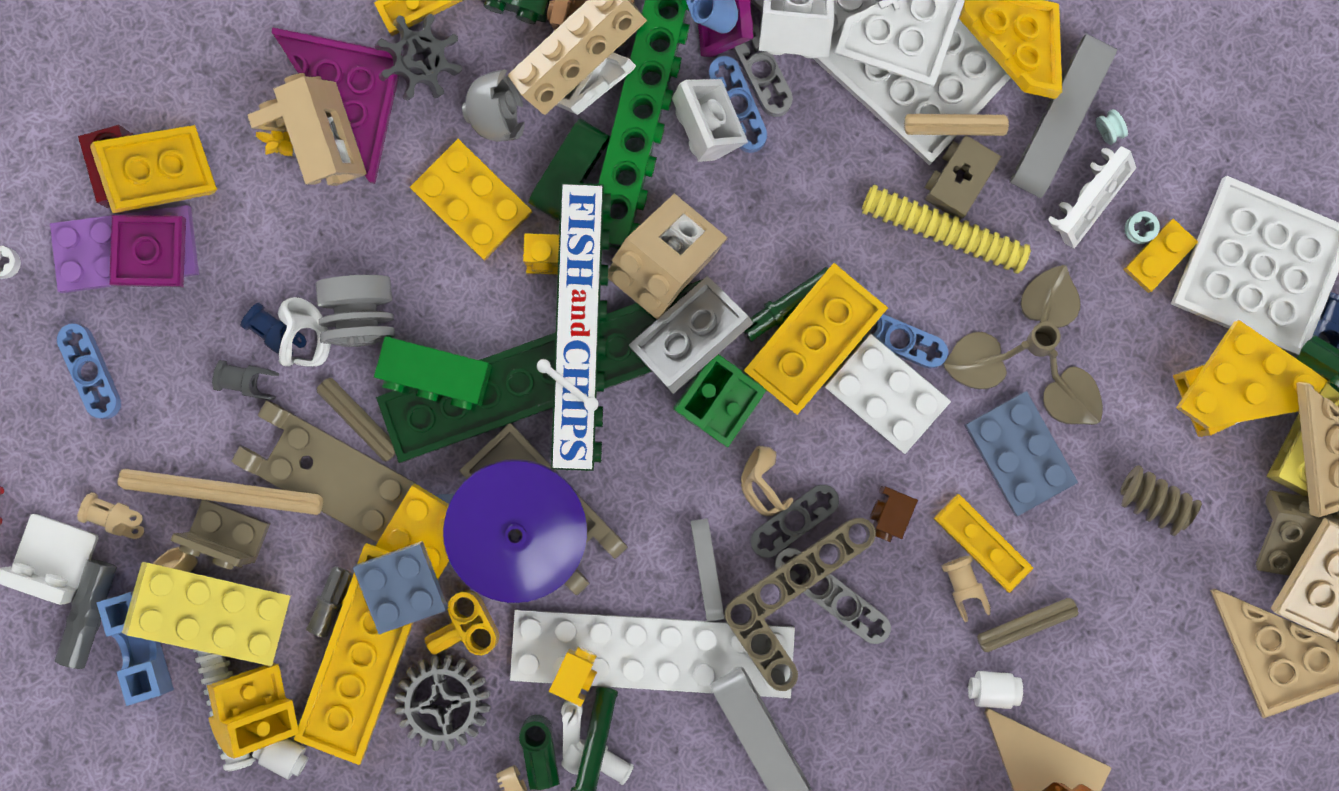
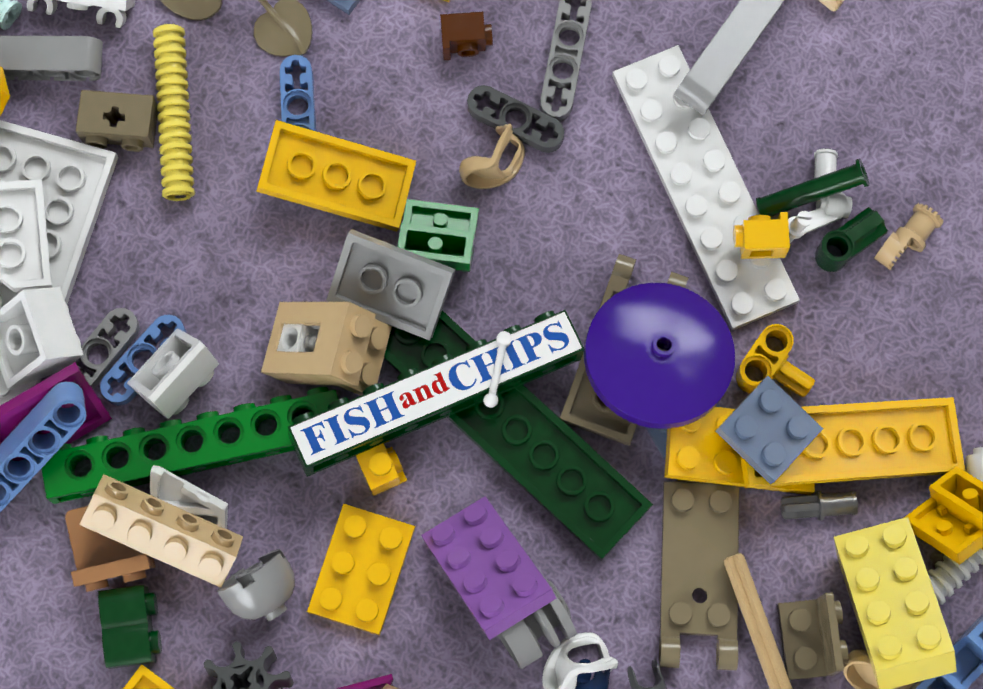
camera: 115 degrees left, 10 degrees down
dark tan axle [316,378,396,462] -> none
green brick [374,336,492,410] -> none
light grey gear [395,654,491,751] -> none
dark green beam [528,118,610,221] -> none
light grey beam [690,518,724,622] -> none
dark tan beam [724,518,876,691] -> none
dark green pin [743,267,828,342] -> none
white plate [825,333,951,454] -> none
tan axle [904,114,1009,136] -> none
none -> medium lavender plate [421,496,557,640]

